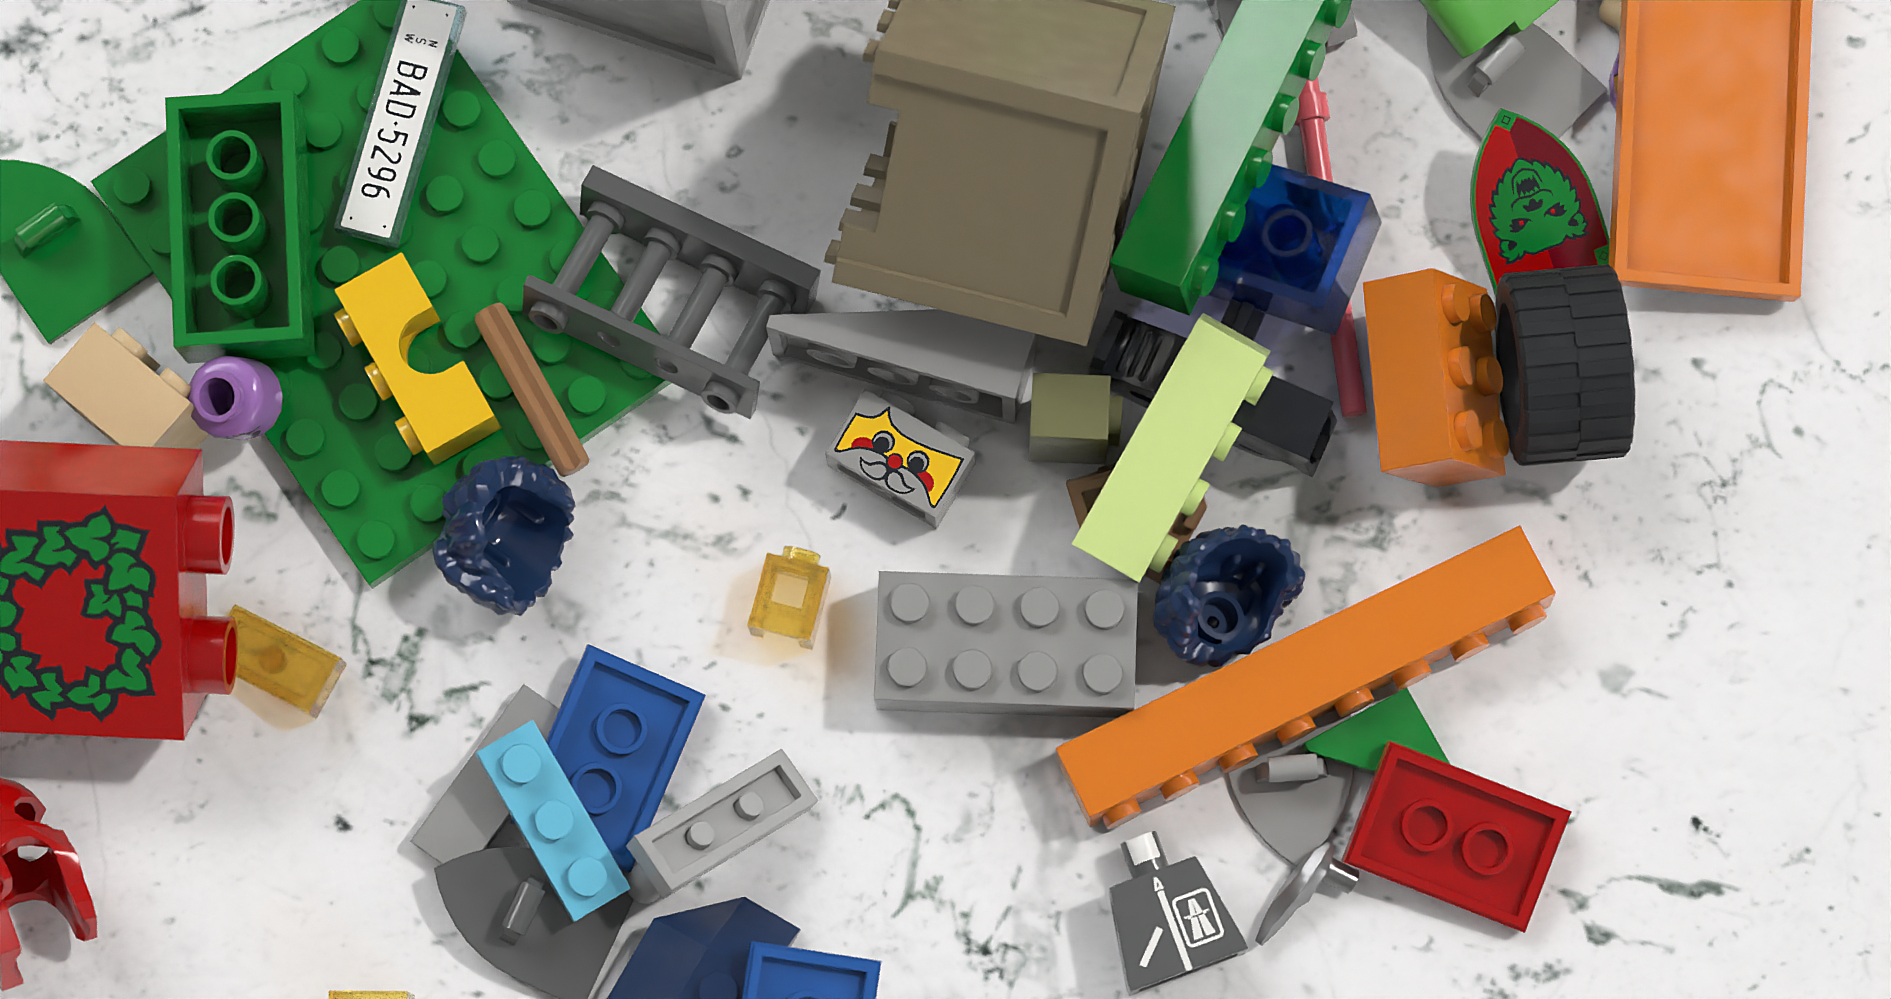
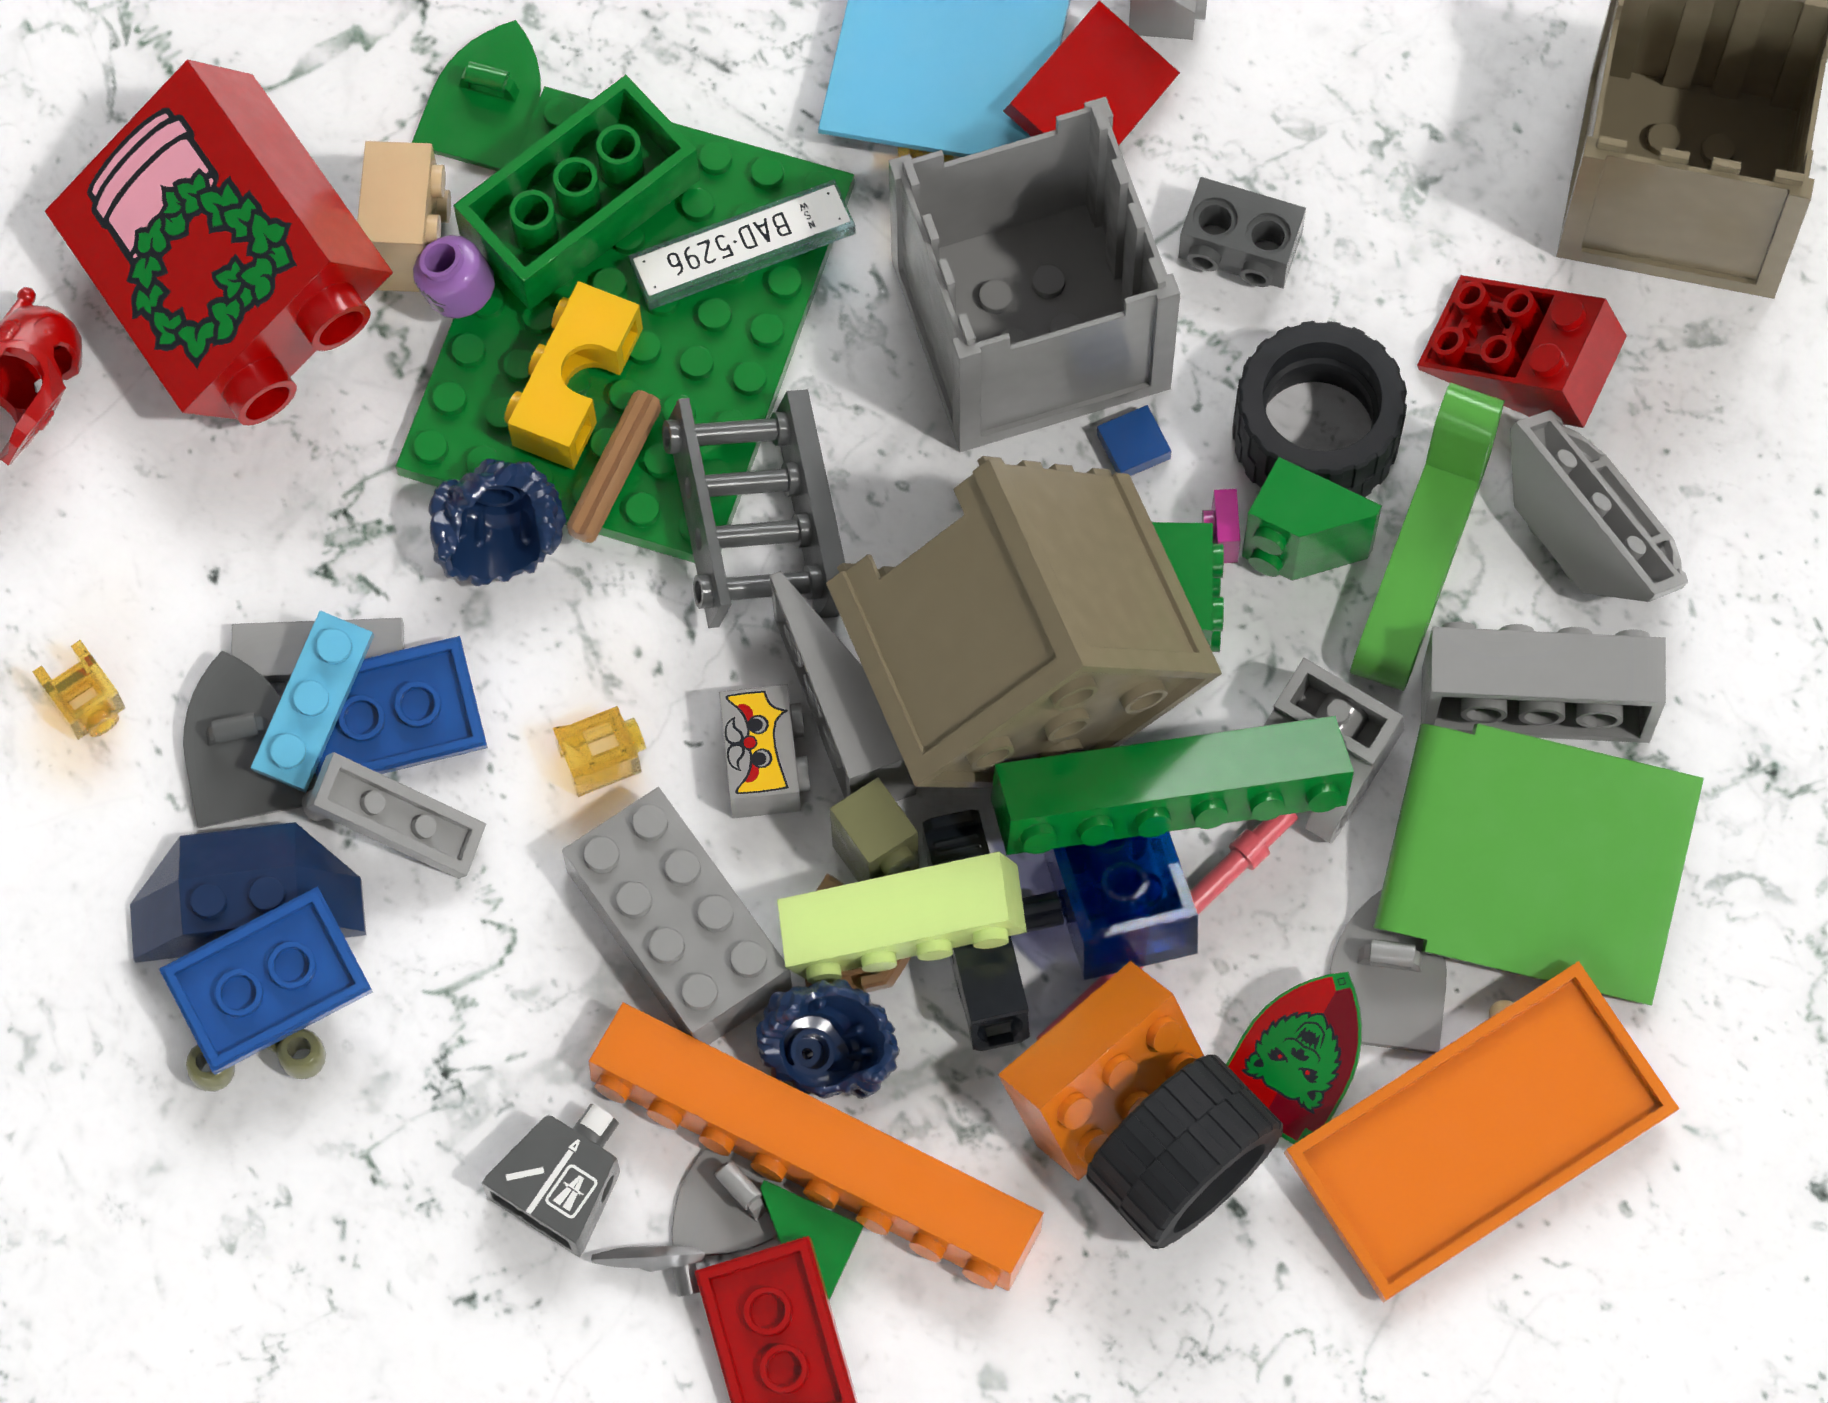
camera: 50 degrees right, 10 degrees down
clear yellow slope [228,604,347,719] -> none

